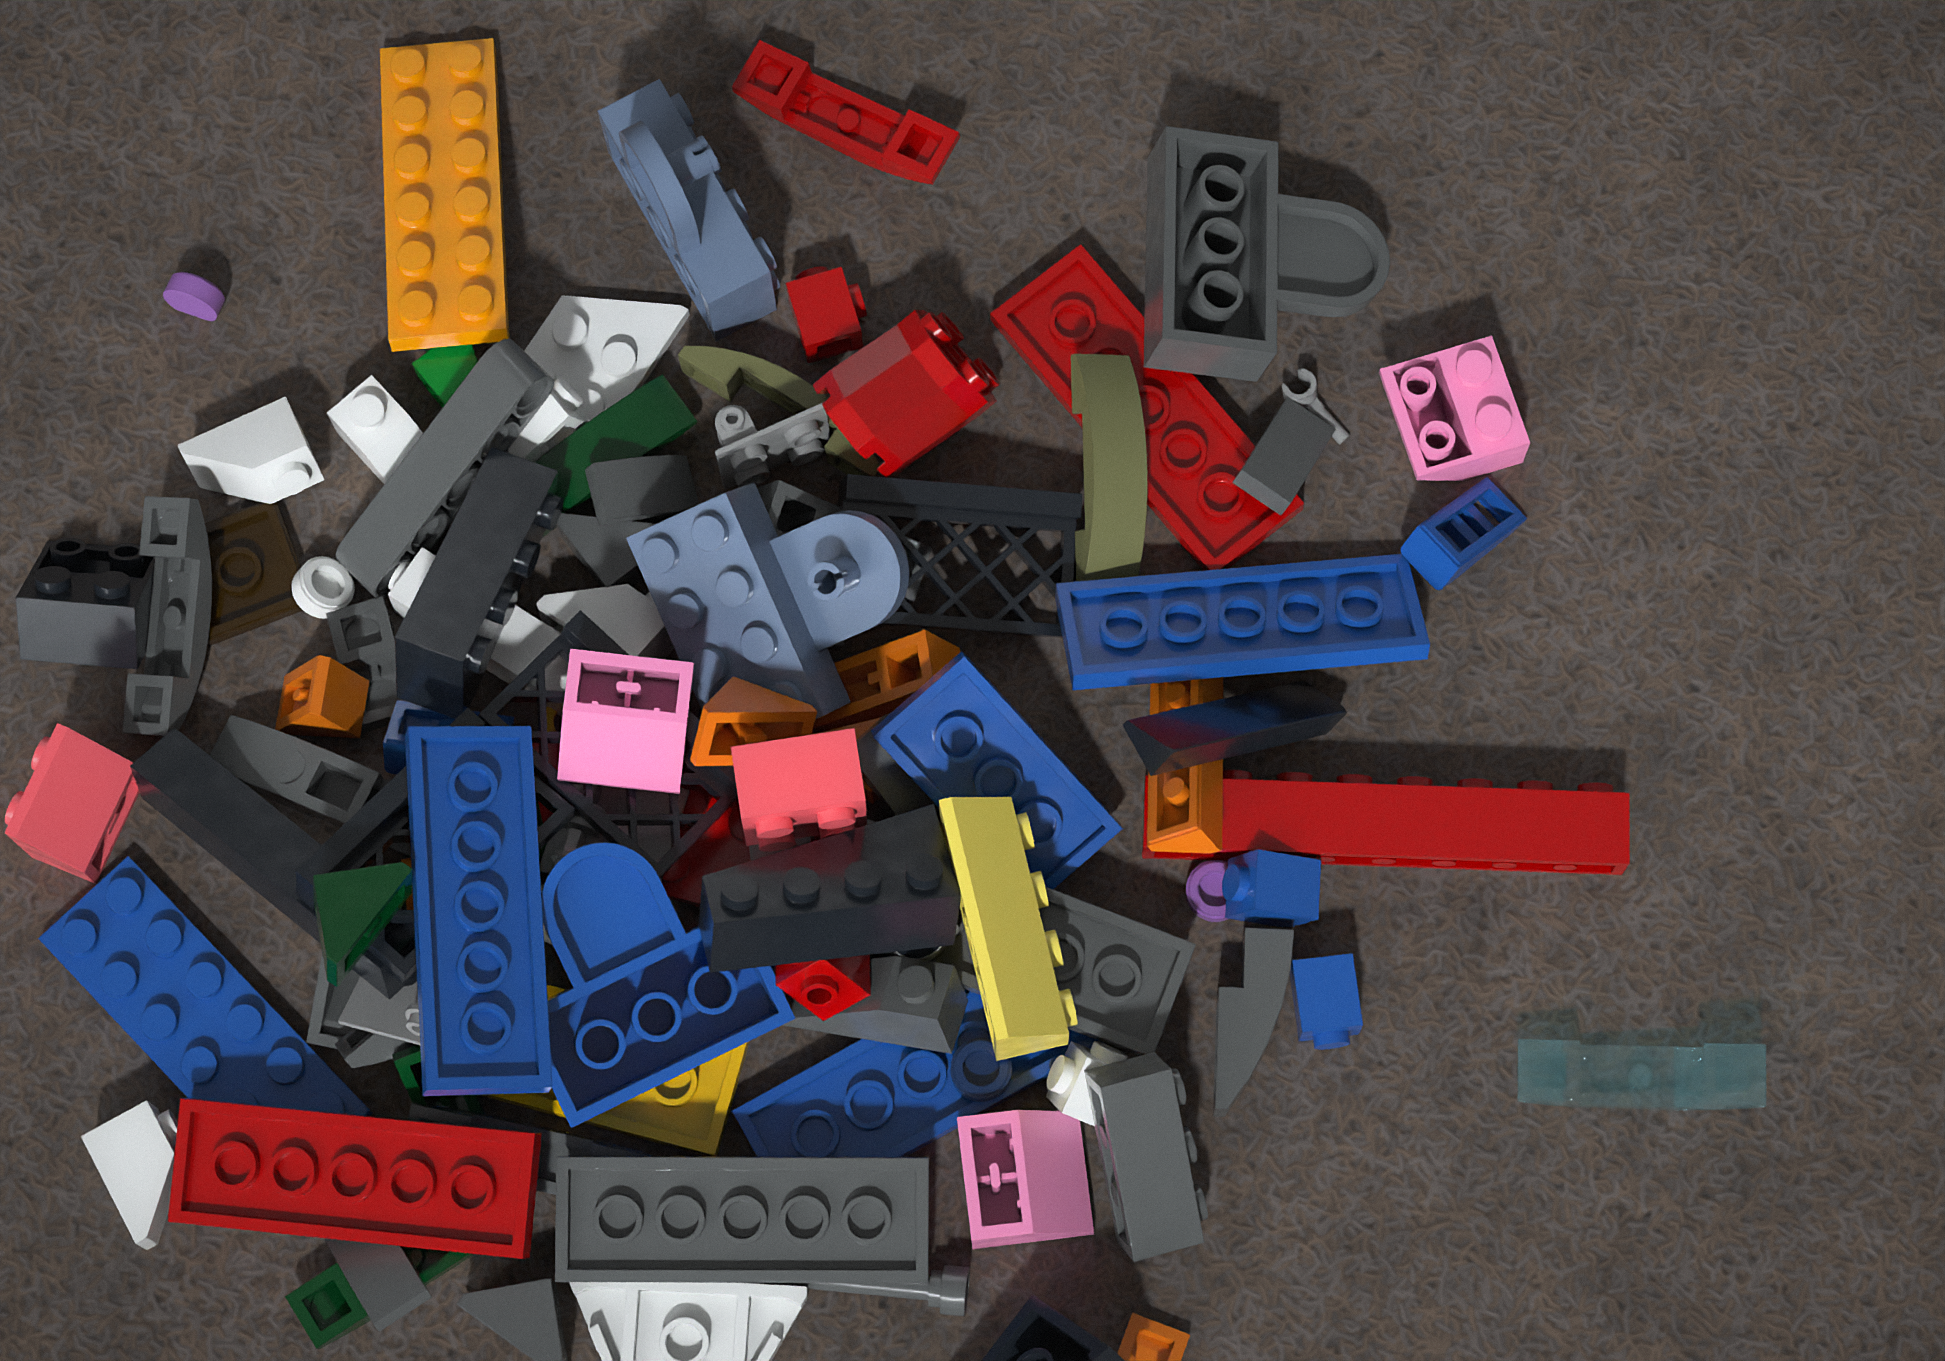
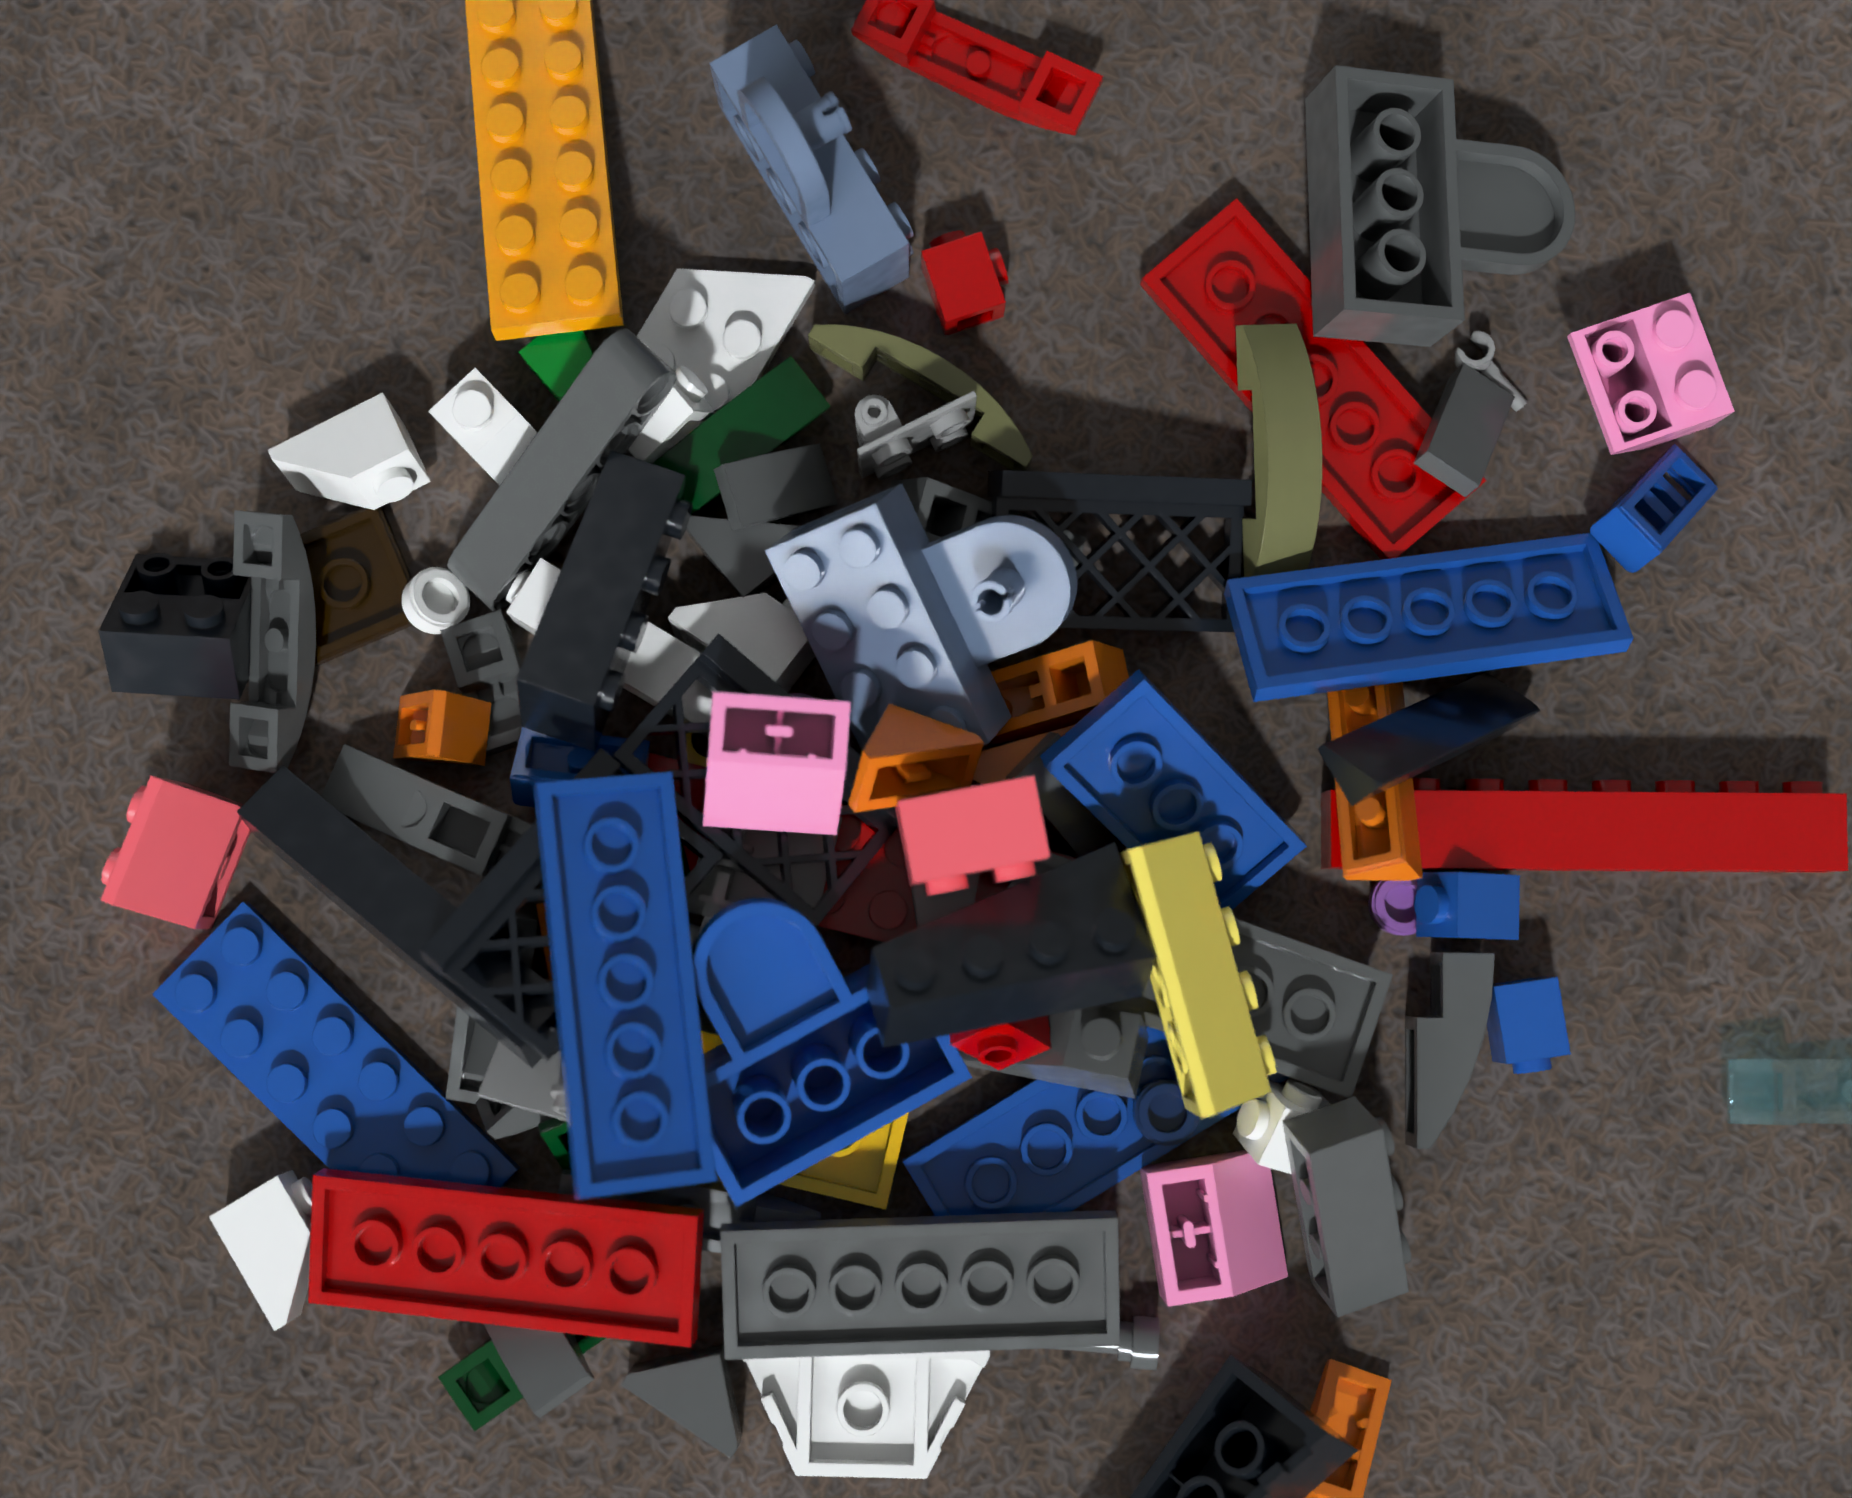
camera: 10 degrees left, 10 degrees up
medium lavender tile [163,272,225,321] -> none
dark green slope [313,862,413,987] -> none
red brick [813,310,1000,478] -> none

